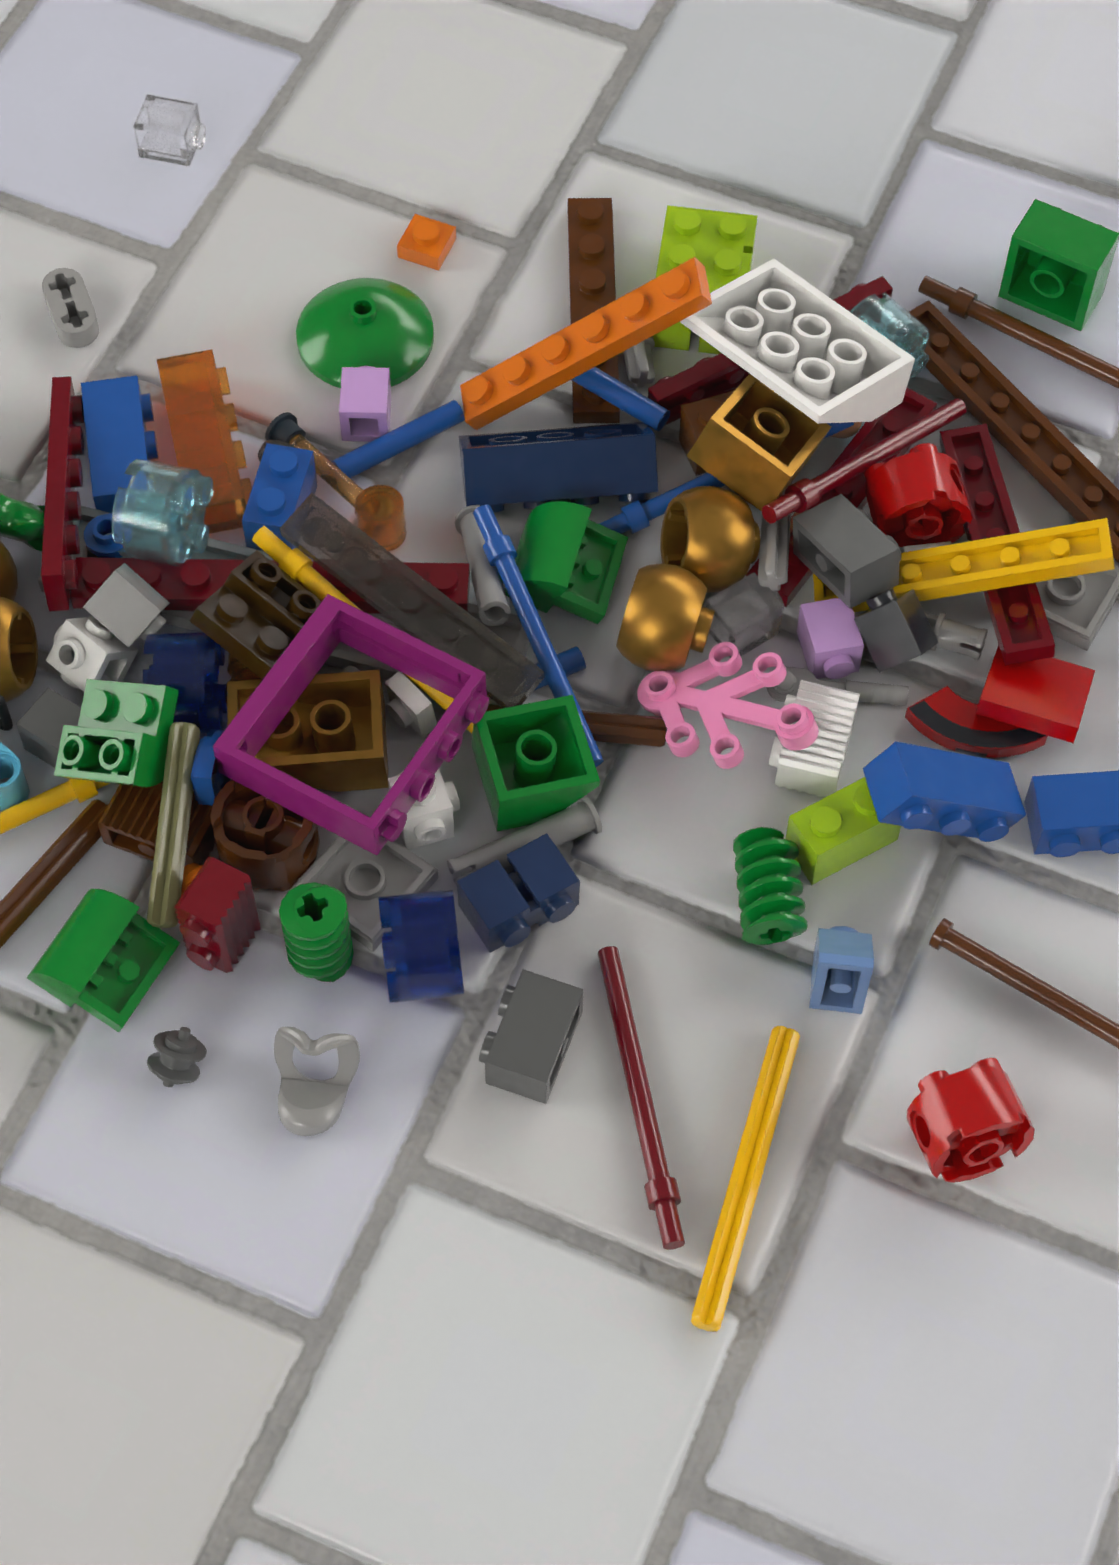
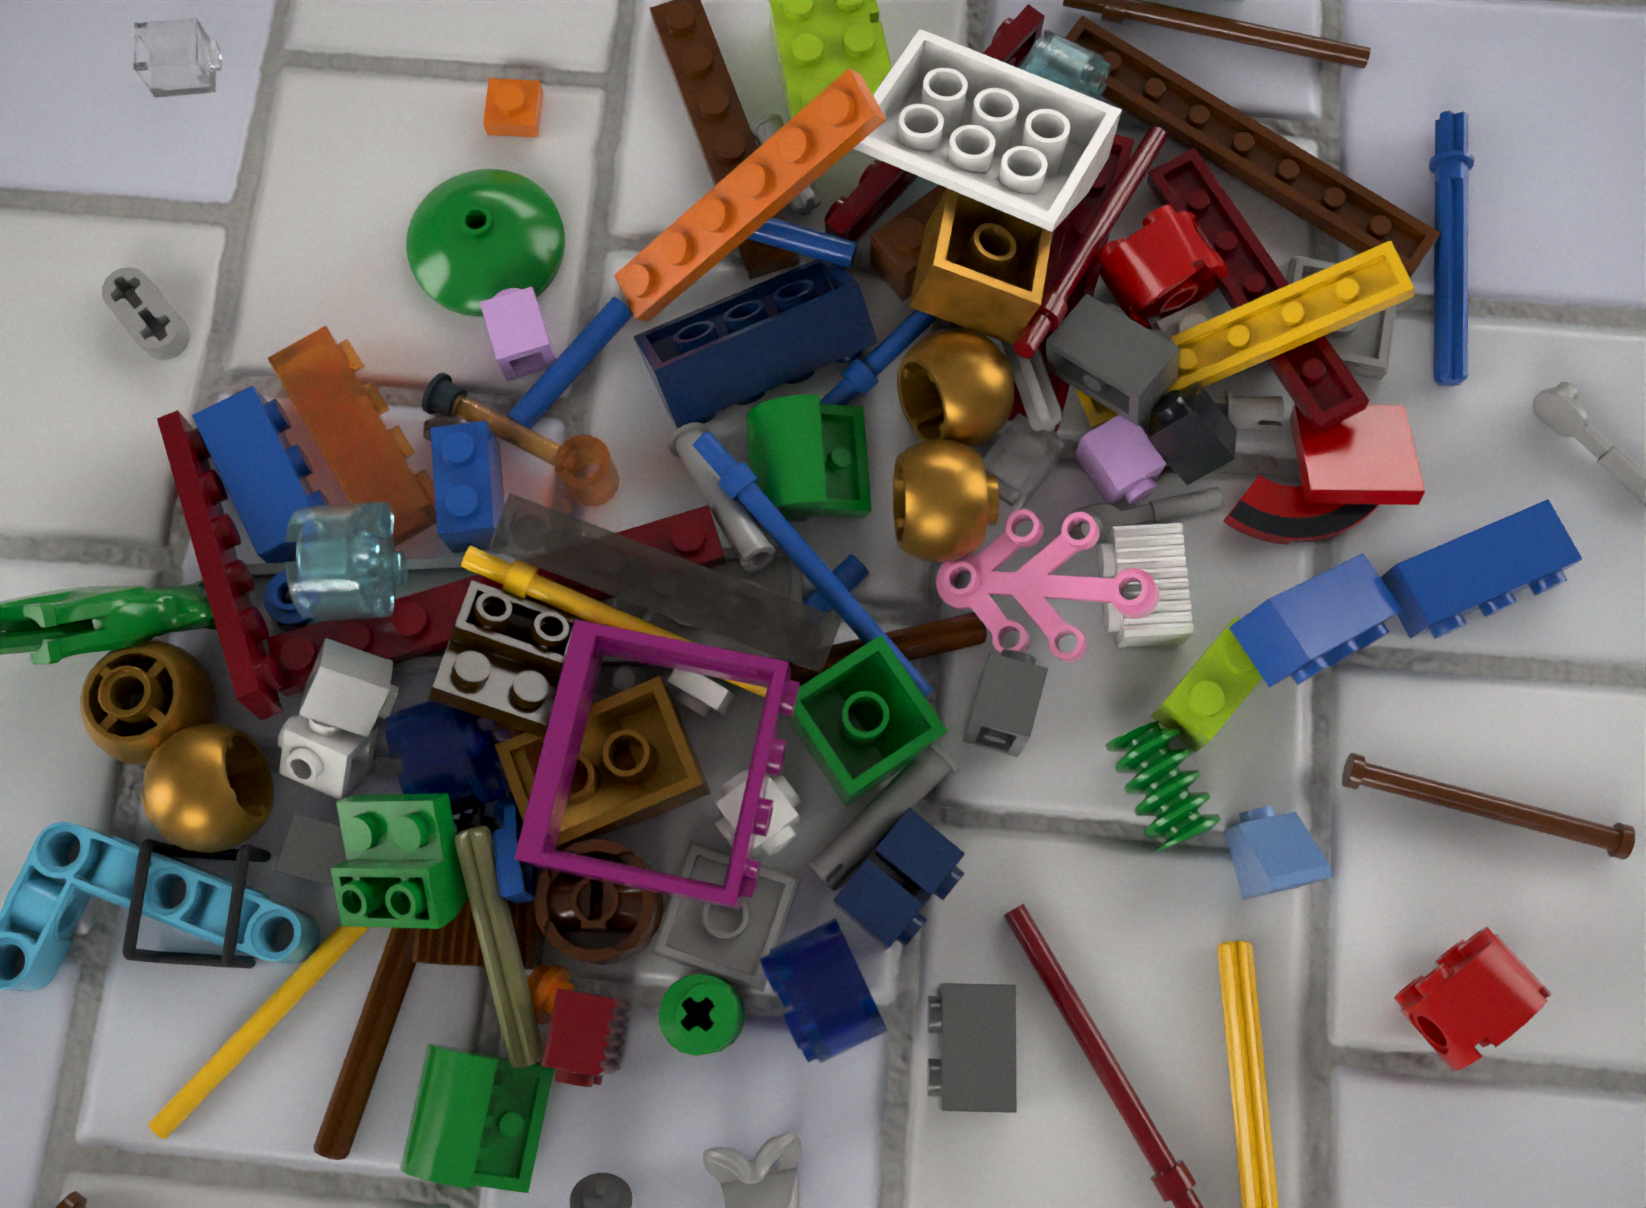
camera: 15 degrees left, 15 degrees up
none -> dark grey brick [962,649,1048,757]

